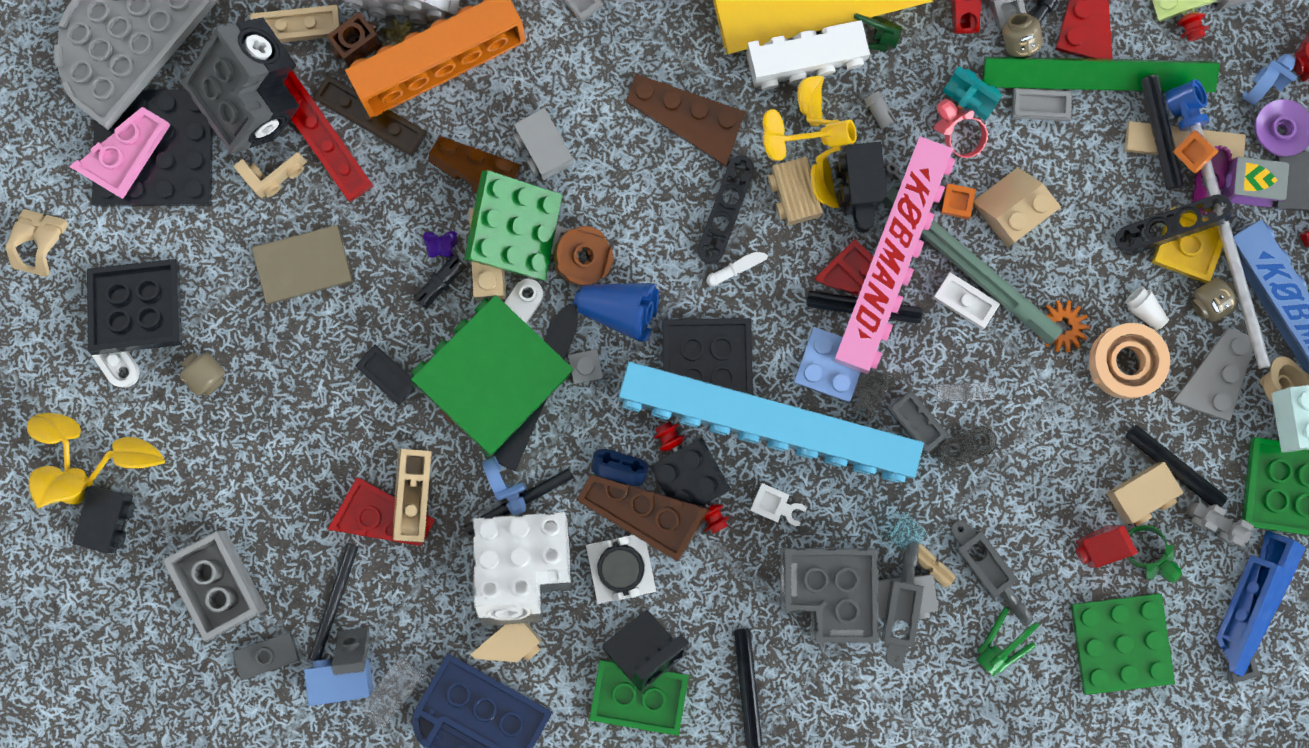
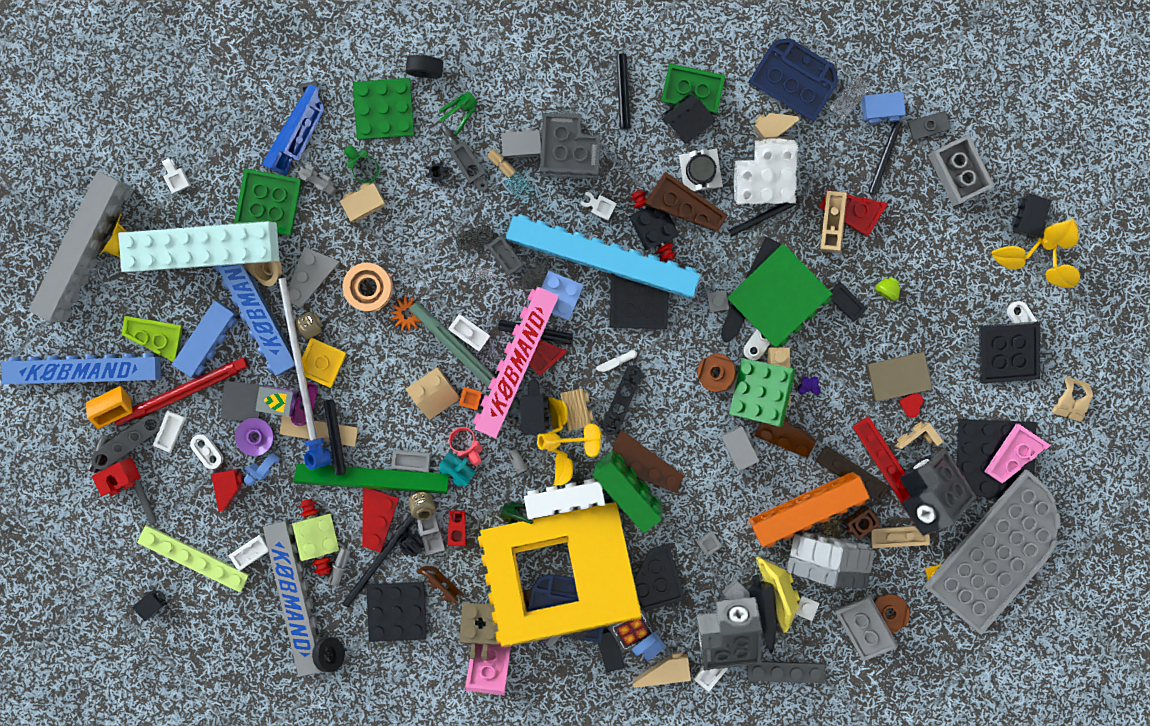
camera: 175 degrees left, 5 degrees up
dark tan head [180,352,225,397] -> none
dark grey plate [332,627,370,675] -> none
black pin [413,254,467,309] -> none
medium blue piece [482,456,527,516] -> none
blue cone [574,283,659,342] -> none
dark blue beam [591,449,648,486] -> none
dark grey piece [881,541,924,667] -> none
red slope [1076,525,1138,568] -> none
black beam [1115,194,1233,255] -> none
white cone [1125,287,1169,330] -> none
black axle [1125,425,1227,507] -> none
orange plate [1173,130,1219,173] -> none
none -> black tyre [406,55,443,79]
none -> black gear [426,161,449,185]
none -> green brick [593,450,663,534]
none -> lime cone [875,277,901,301]
none -> red tile [898,393,923,418]

